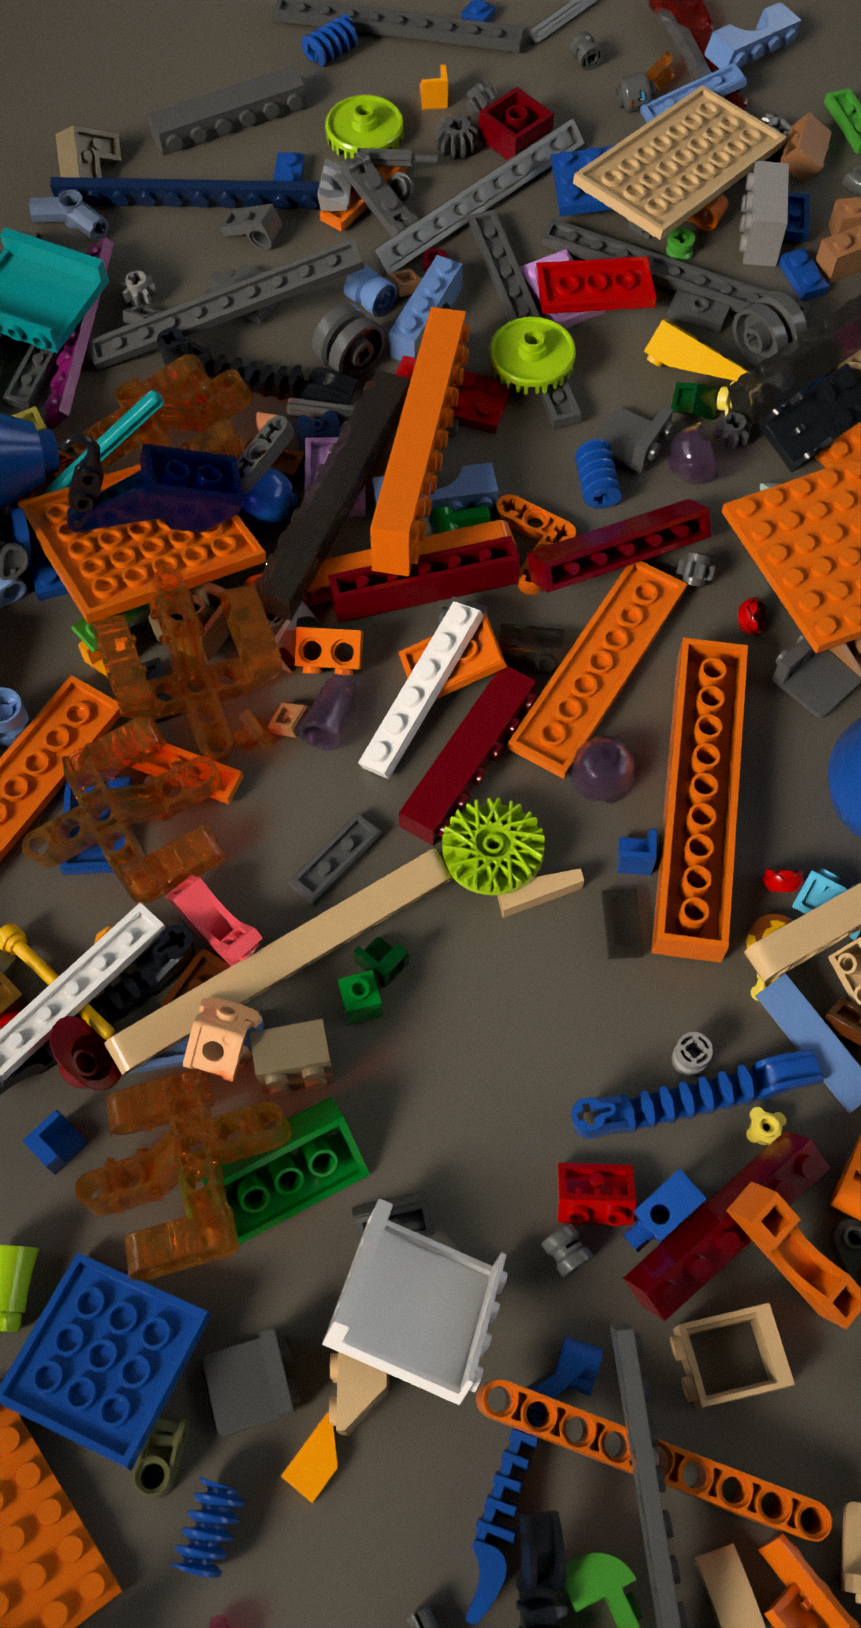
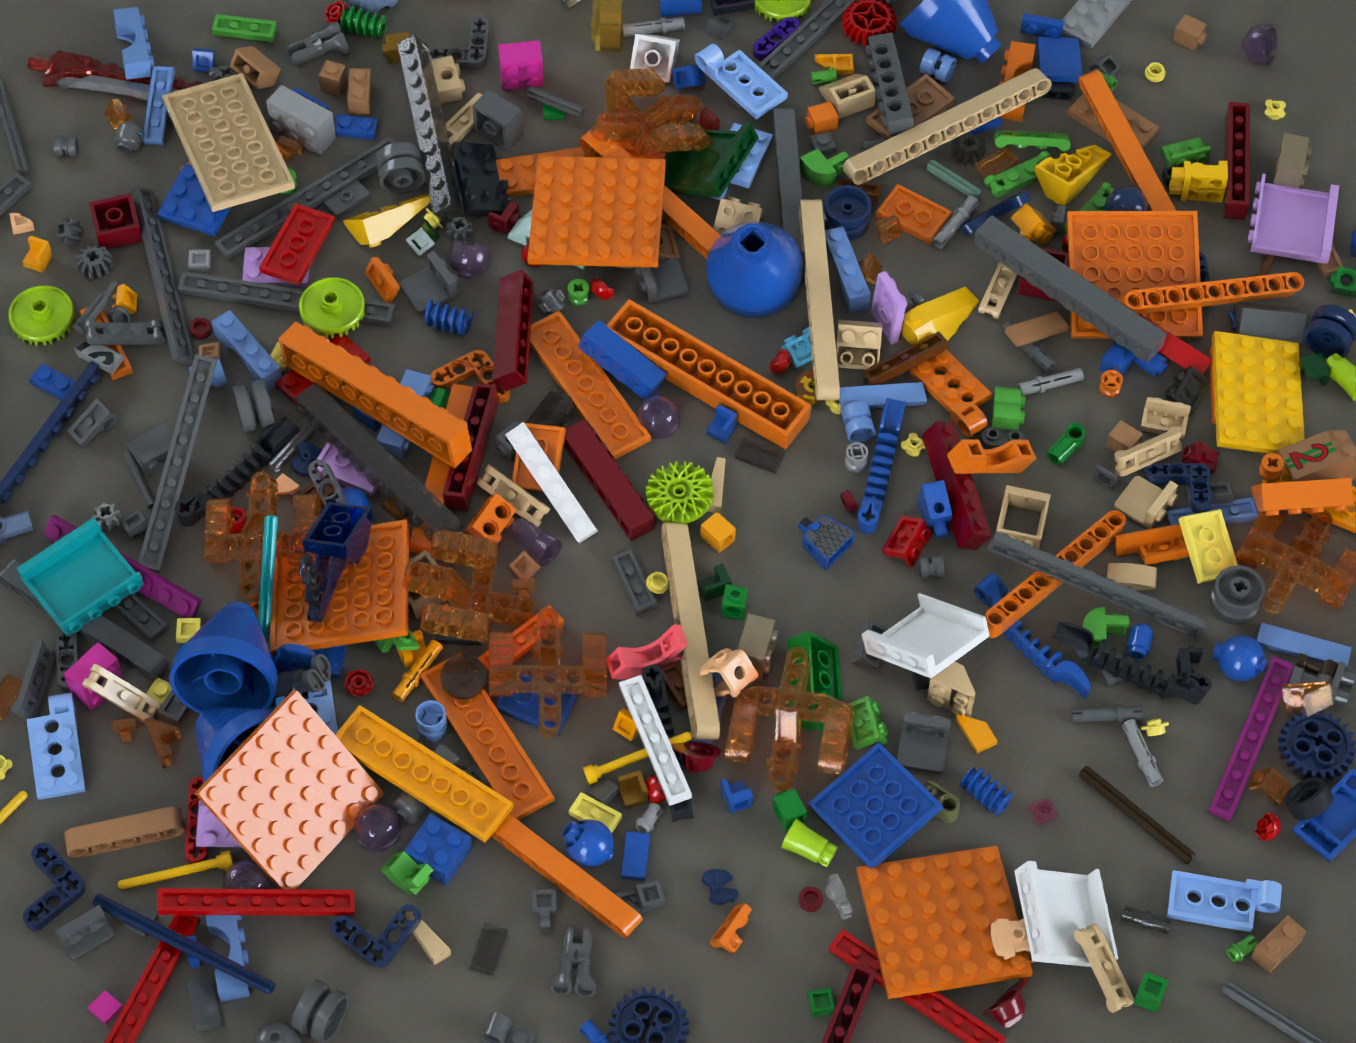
camera: 65 degrees left, 5 degrees down
none -> light nougat tile [9,213,35,234]
none -> light orange tile [111,284,138,314]
none -> light grey tile [188,250,211,272]
none -> blue tile [193,48,215,72]
none -> clear orange tile [278,136,305,163]
none -> red plate [344,669,374,697]
none -> orange hinge [365,257,400,303]
none -> light orange pin [391,640,443,703]
none -> clear smoke tile [440,654,487,699]
none -> tan plate [476,464,551,527]
none -> dark red bracket [487,201,521,235]
none -> bright green wheel [567,279,589,306]
none -> blue brick [578,320,667,401]
none -> light yellow plate [646,572,669,594]
none -> light orange panel [700,512,736,553]
none -> green brick [772,788,807,831]
none -> torso [798,516,855,571]
none -> dark red tile [840,490,858,513]
none -> medium blue wheel [841,401,876,443]
none -> bright green bracket [843,696,888,750]

